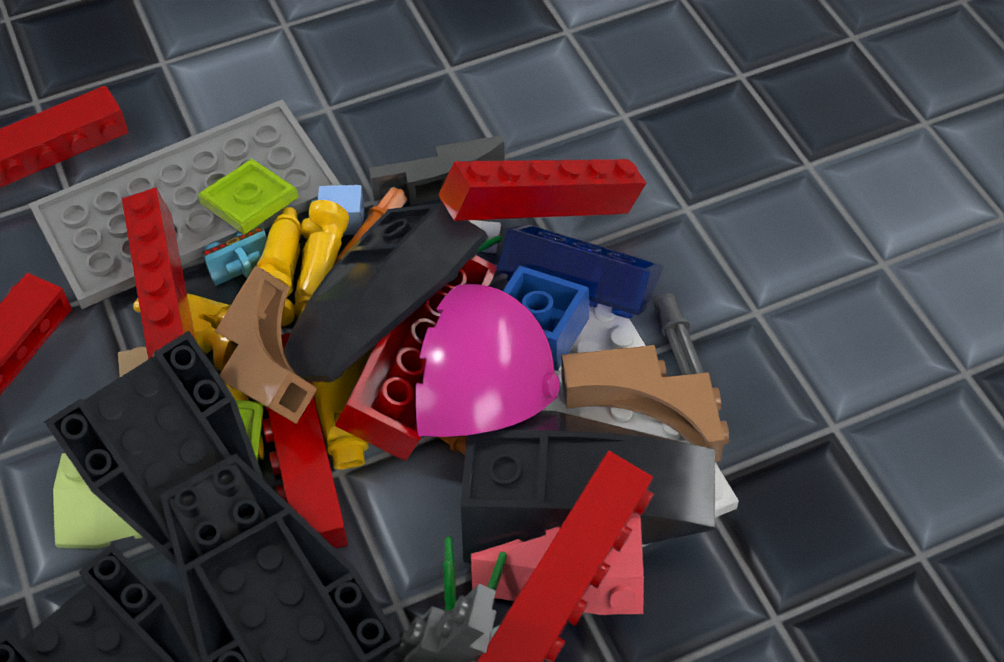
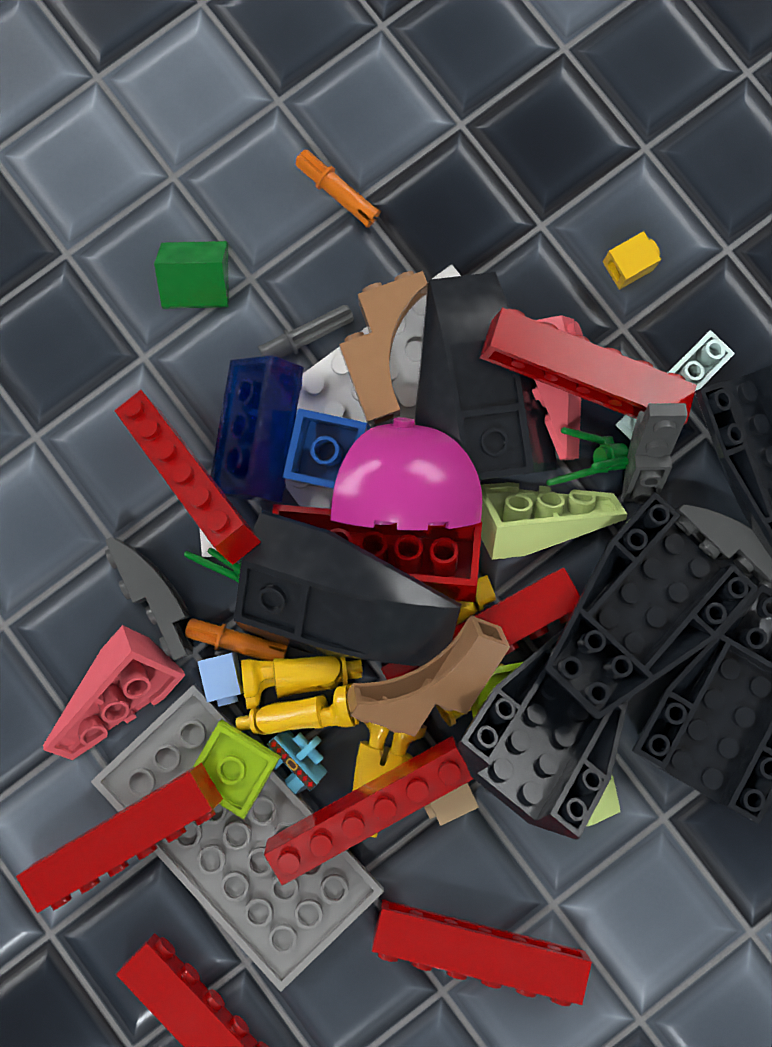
camera: 100 degrees left, 30 degrees up
none -> red brick [16,762,223,913]
none -> coral wedge [43,625,185,760]
none -> green slope [154,241,229,309]
none -> orange axle [295,149,381,228]
none -> yellowish green wedge [481,482,628,560]

